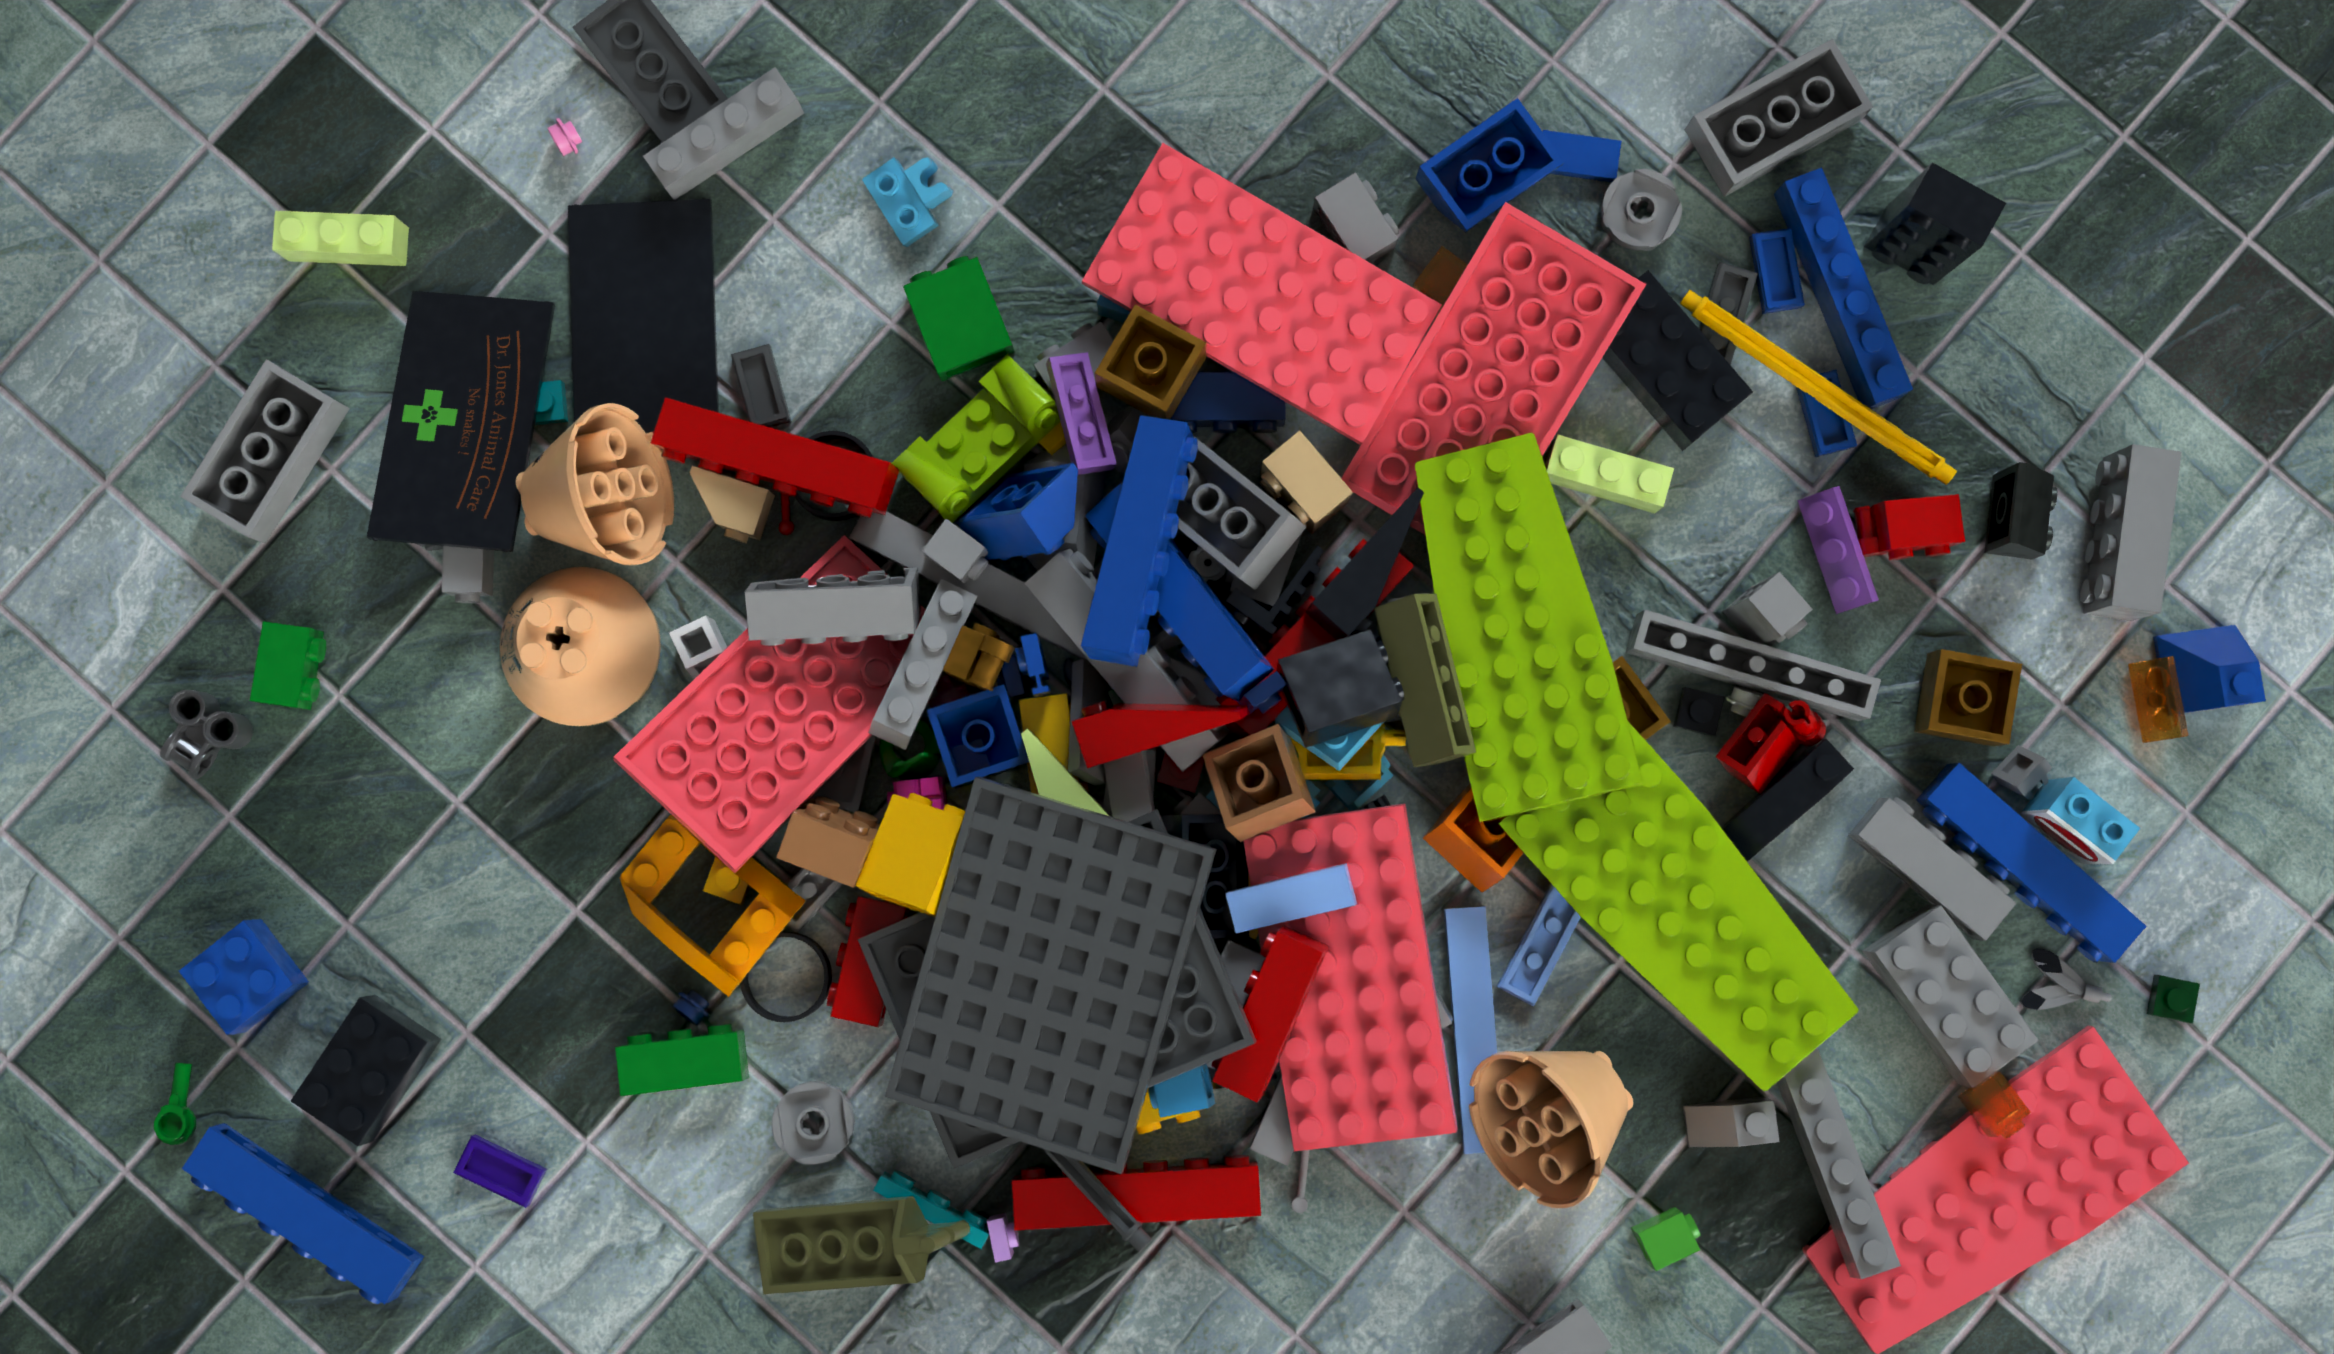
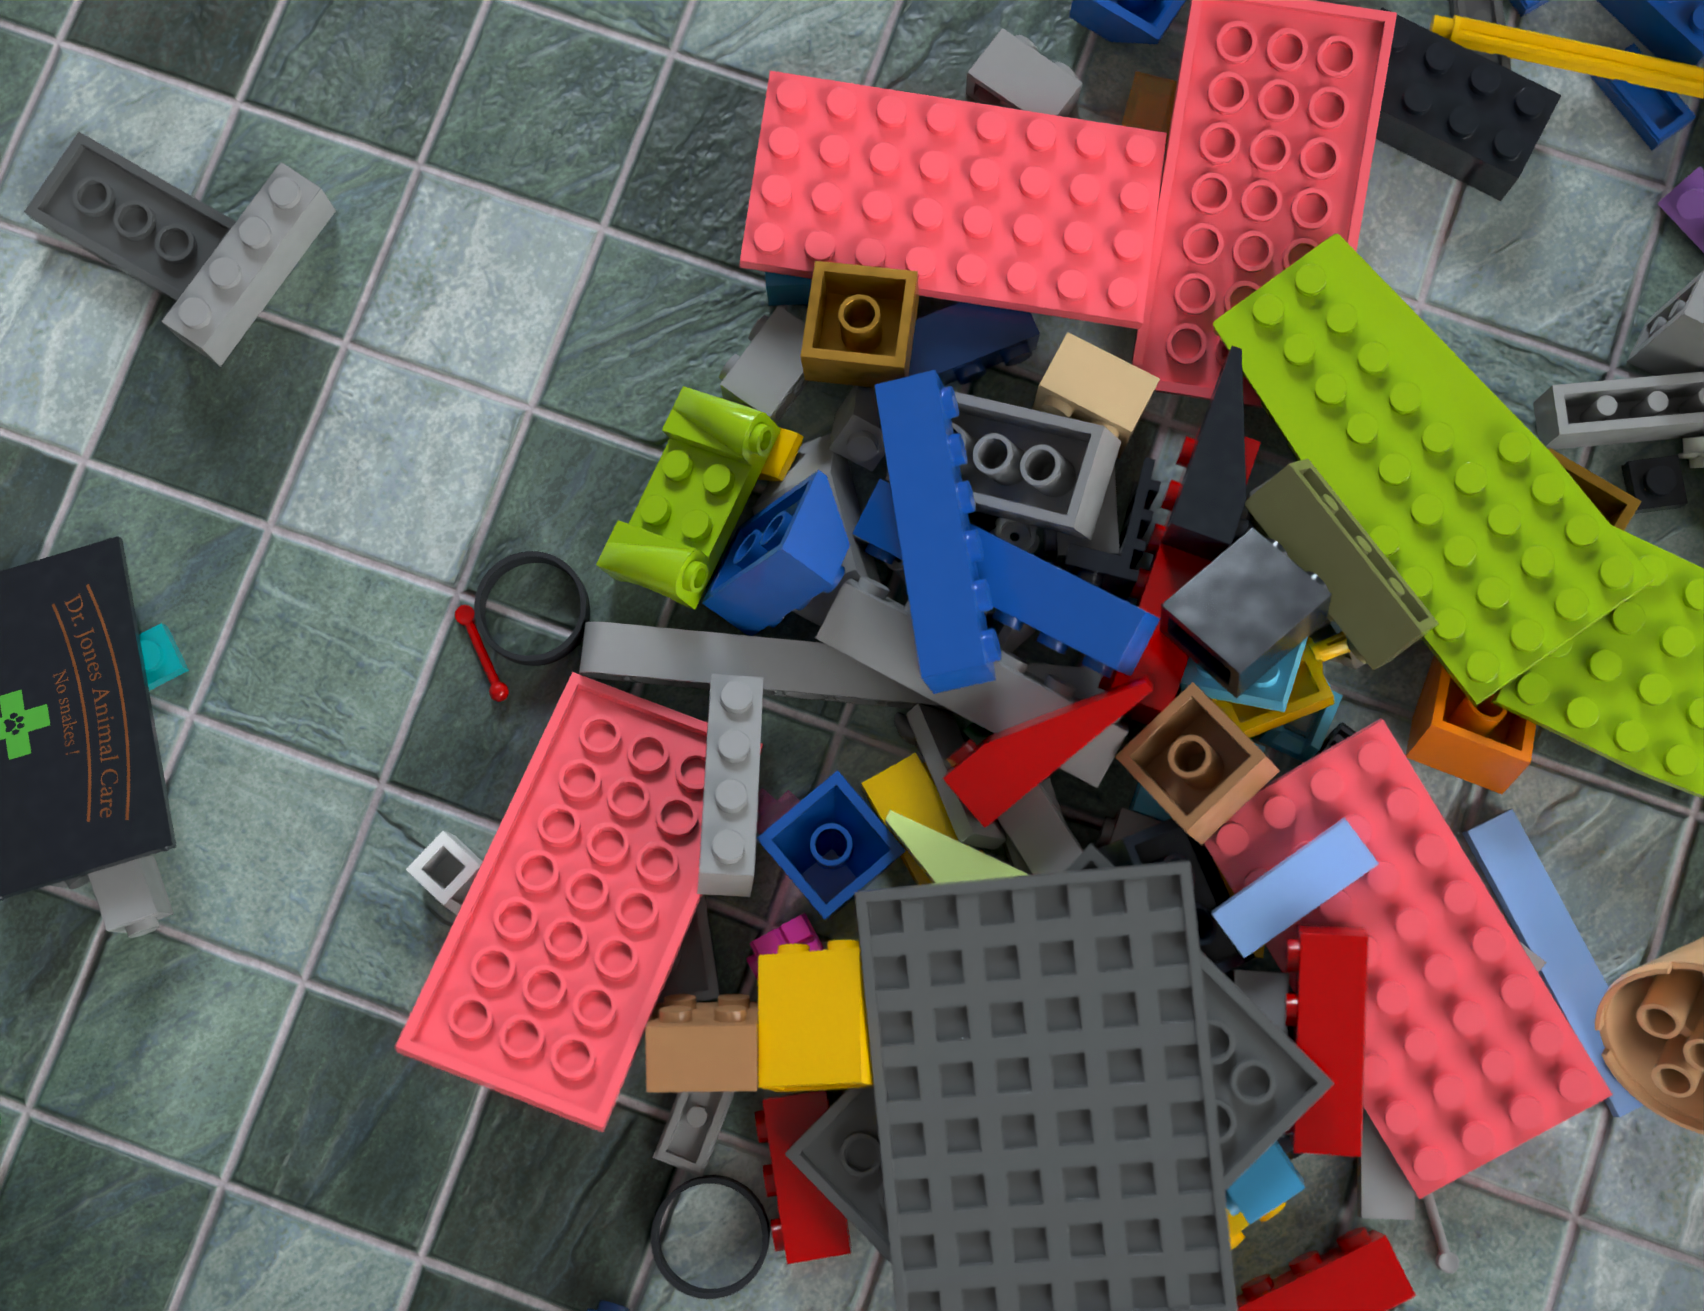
camera: 25 degrees left, 5 degrees down
light nougat cone [500,567,661,726] -> none
light nougat cone [516,403,674,566] -> none
bright pink plate [547,118,582,157] -> none
black piece [568,198,719,433] -> none
light orange wedge [620,815,807,997] -> none
red brick [650,397,899,518] -> none
tan slope [690,466,775,543] -> none
yellow plate [703,857,750,905] -> none
dark grey tile [731,344,792,428] -> none
light grey wedge [745,567,921,646] -> none
medium azure plate [862,157,953,247] -> none
green piece [879,720,941,780] -> none
green brick [903,256,1015,382] -> none
light grey brick [922,519,989,584] -> none
pearl gold hinge [943,623,1015,691] -> none
dark blue plate [997,654,1027,700] -> none
blue plate [1015,633,1053,698] -> none
medium lavender plate [1046,352,1117,475] -> none
red plate [1157,752,1204,793] -> none
dark blue plate [1238,671,1287,716] -> none
light blue tile [1496,883,1581,1007] -> none
yellowish green brick [1545,434,1674,514] -> none

